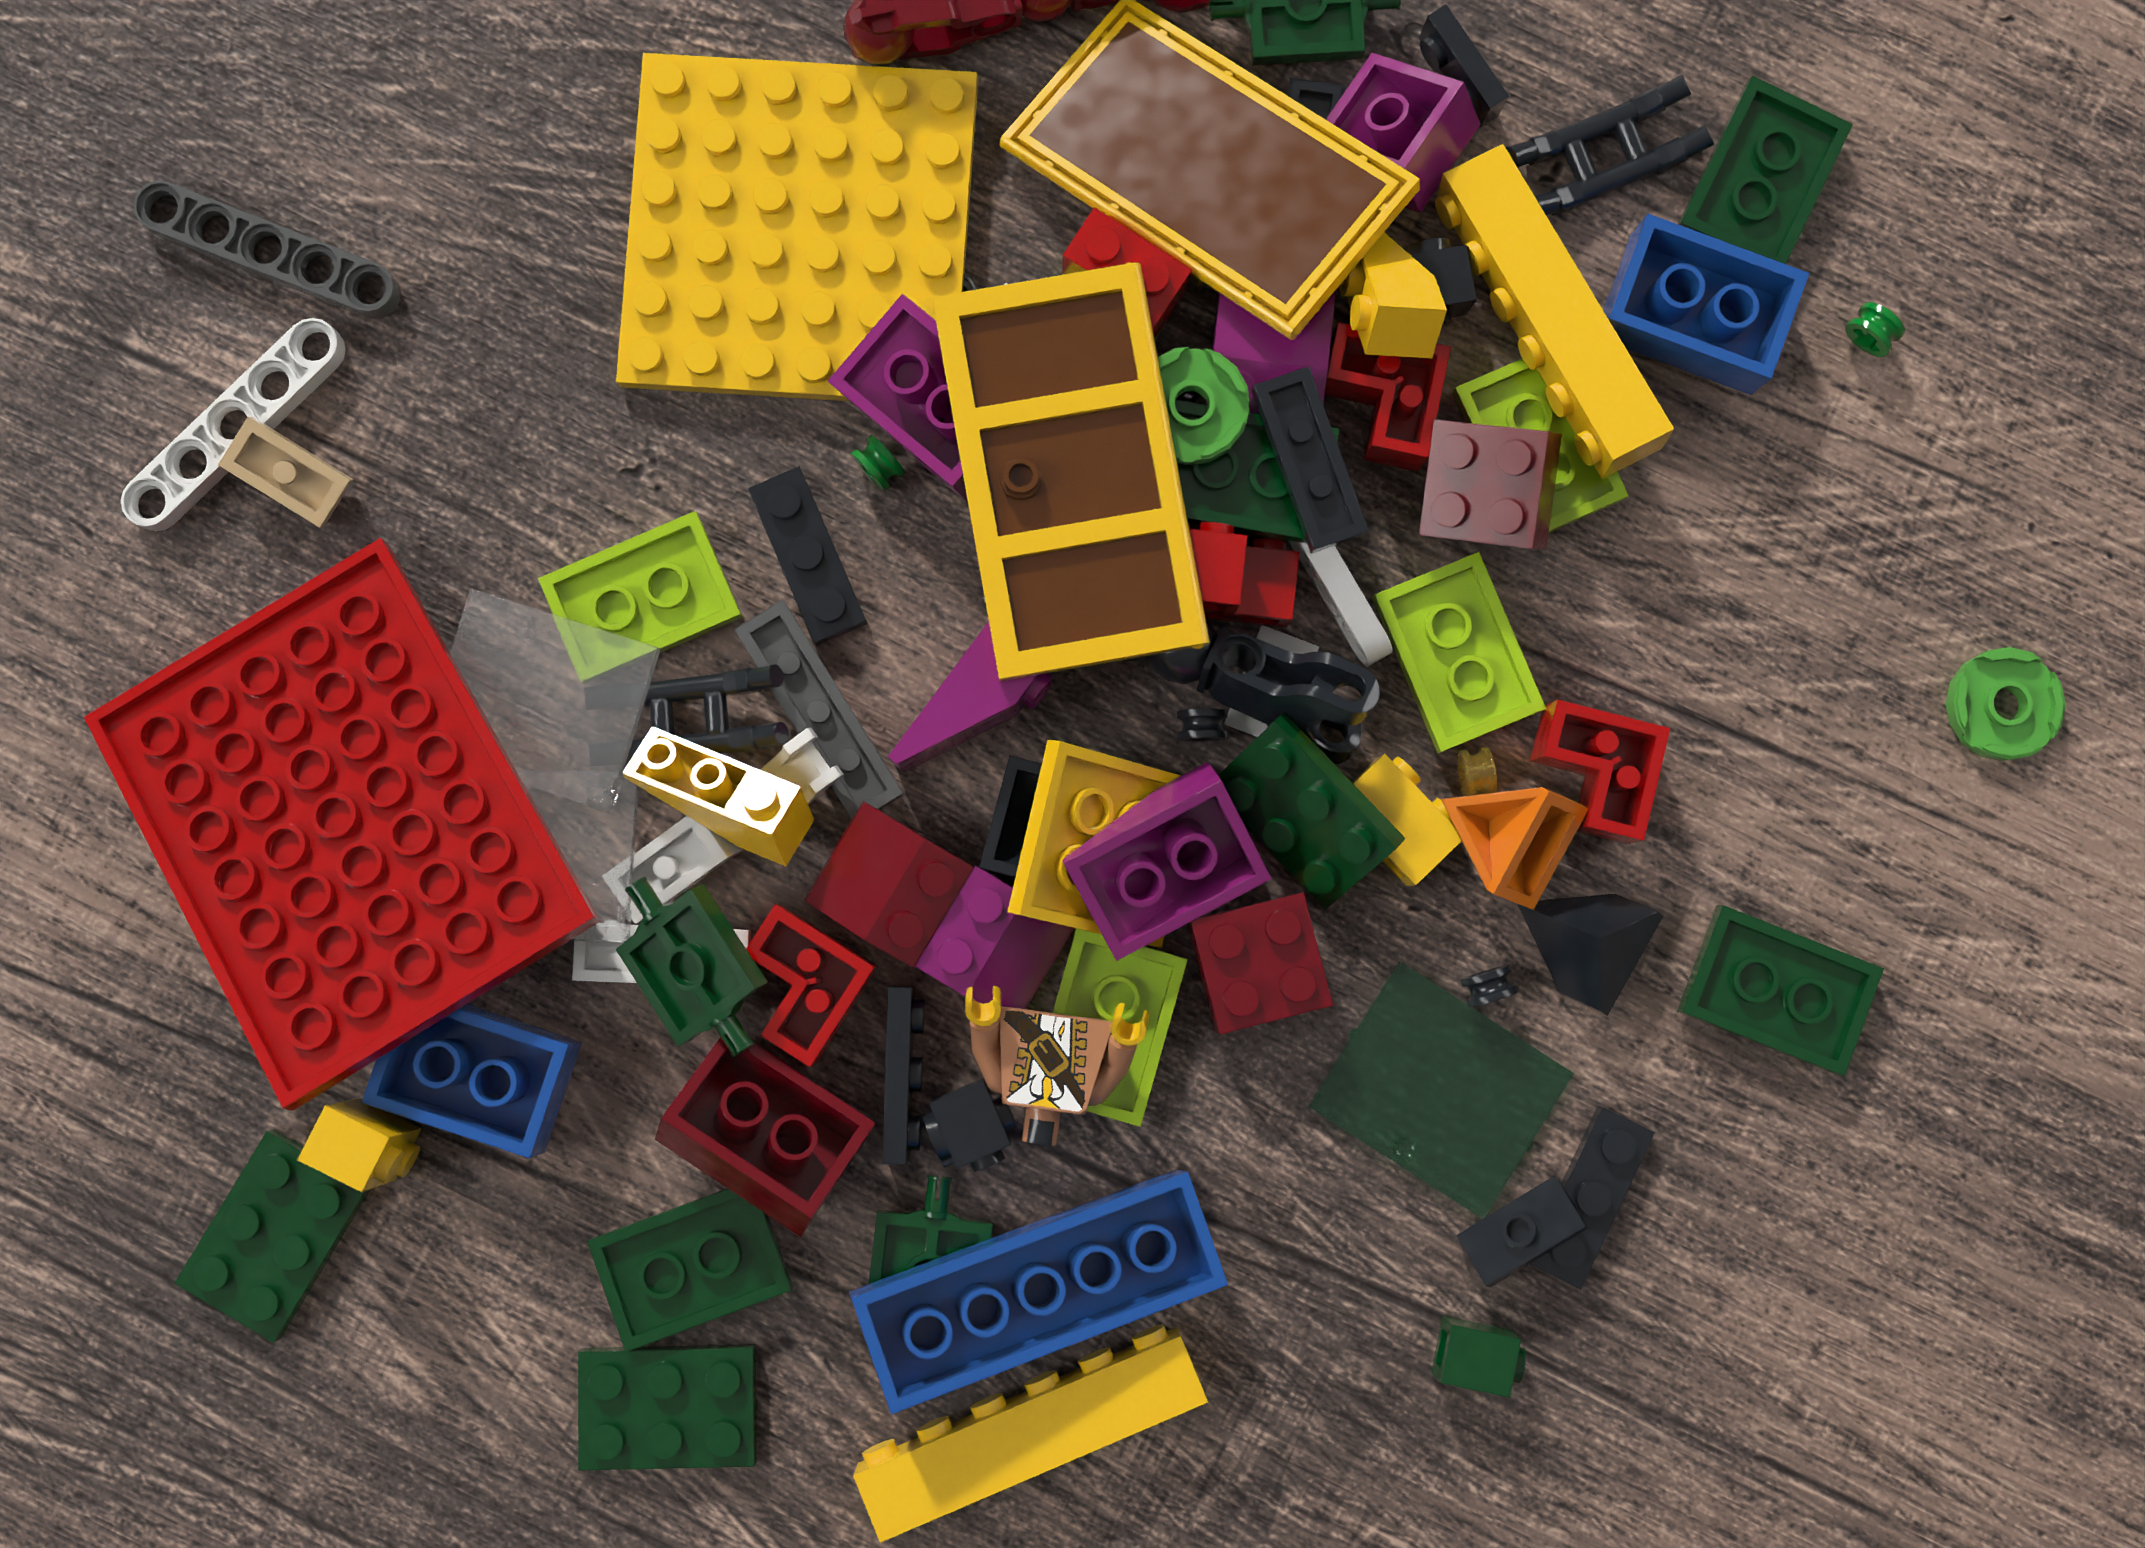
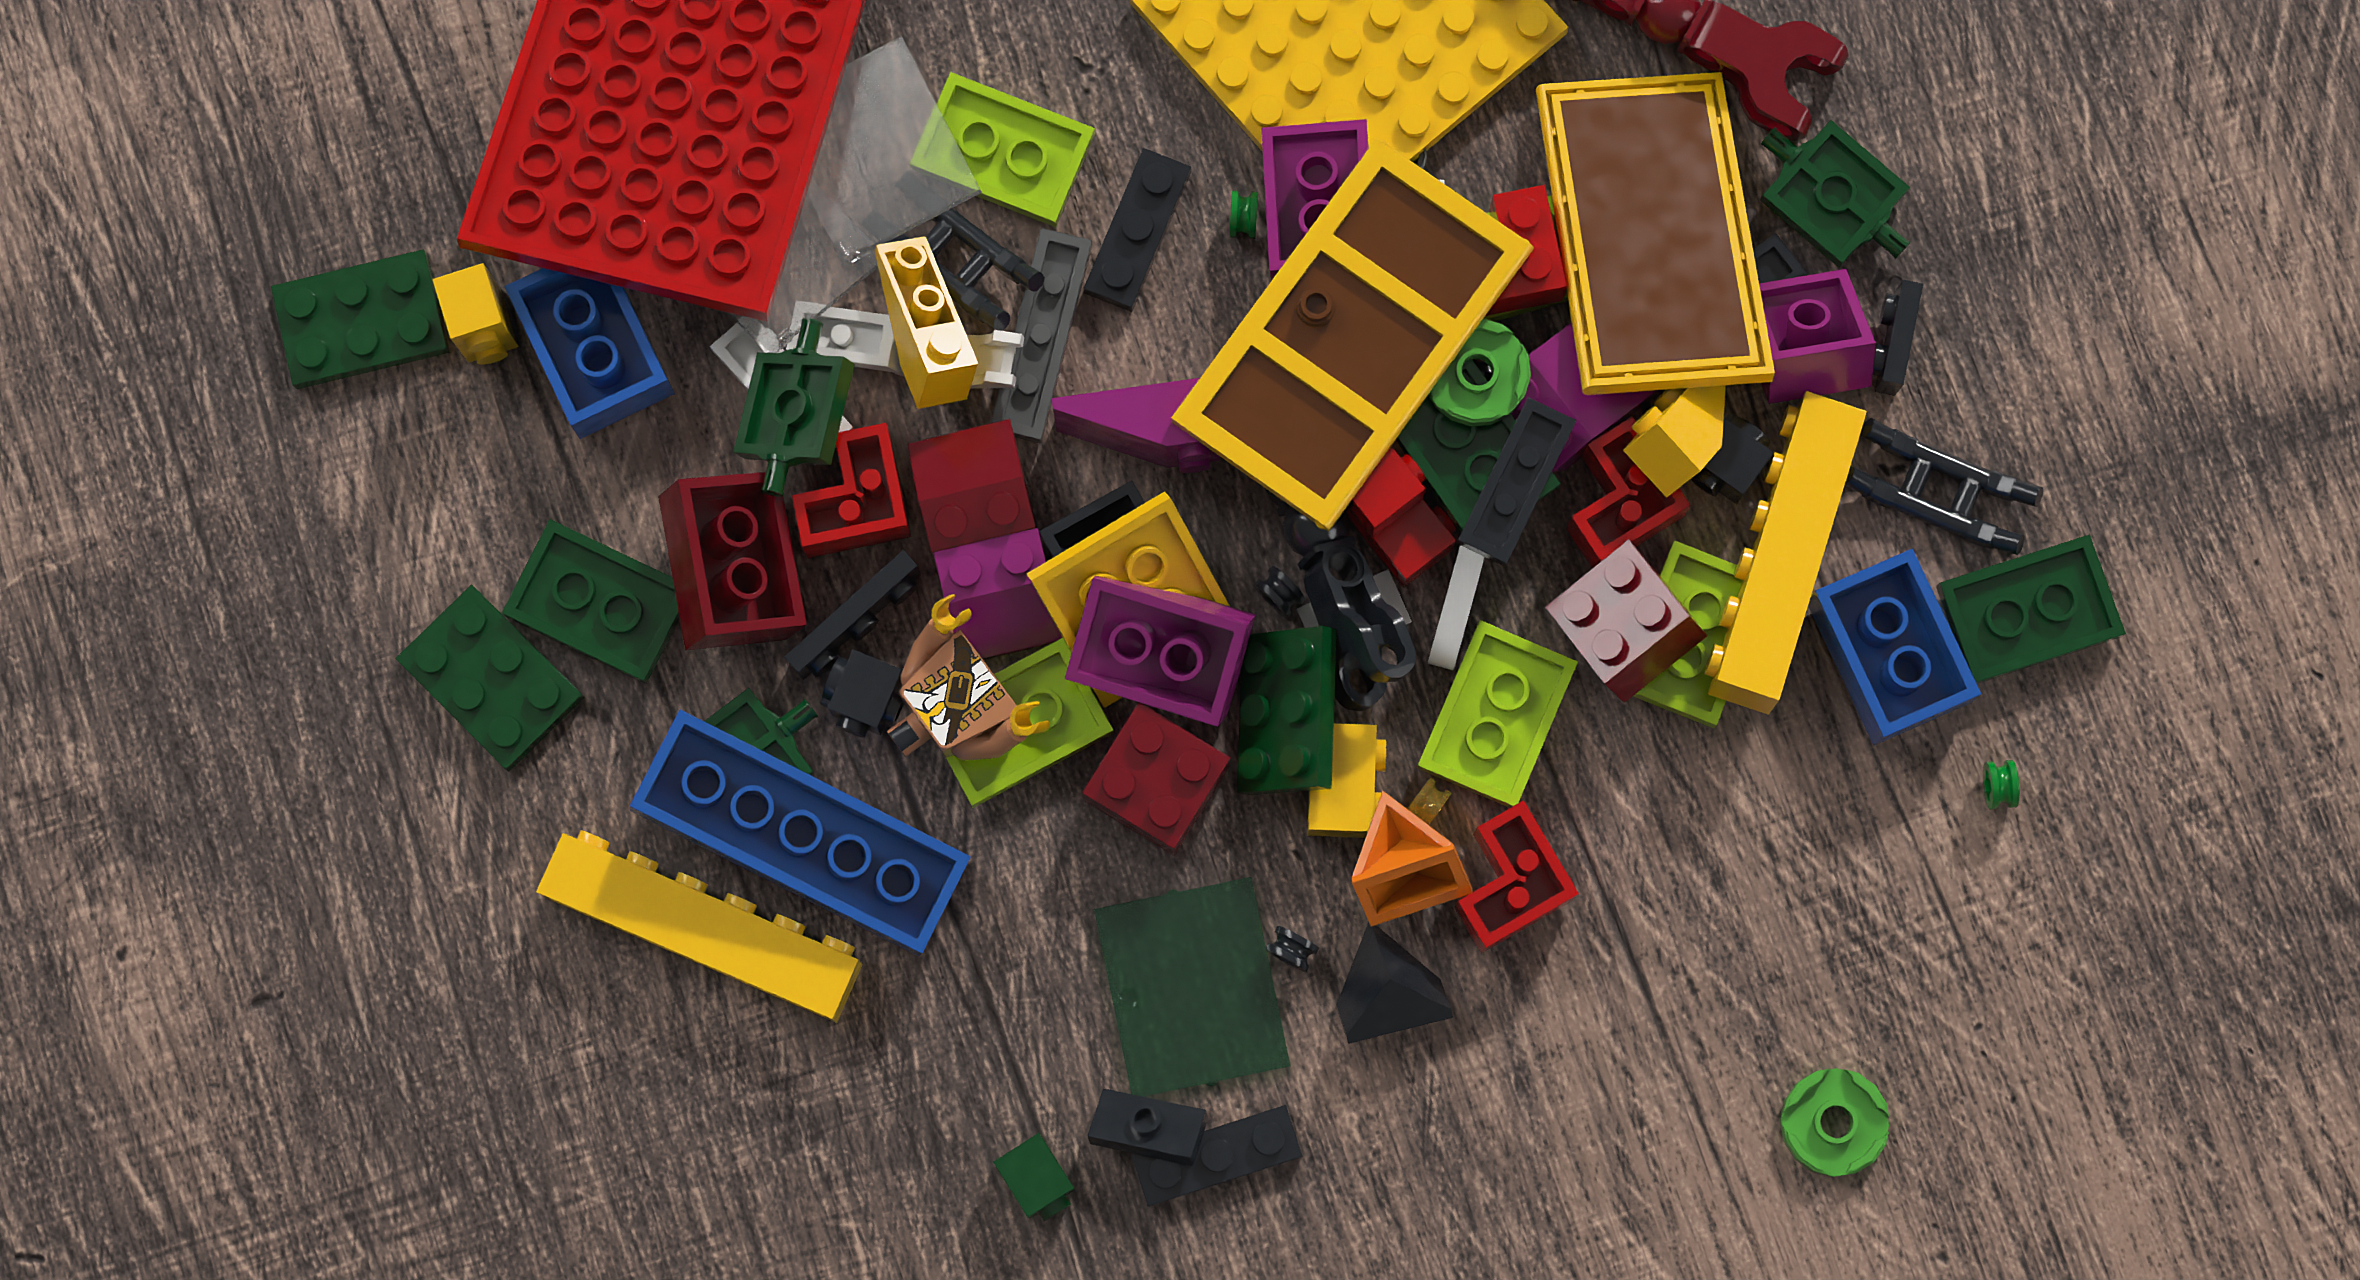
camera: 55 degrees right, 5 degrees down
dark green plate [1677,905,1884,1076] -> none

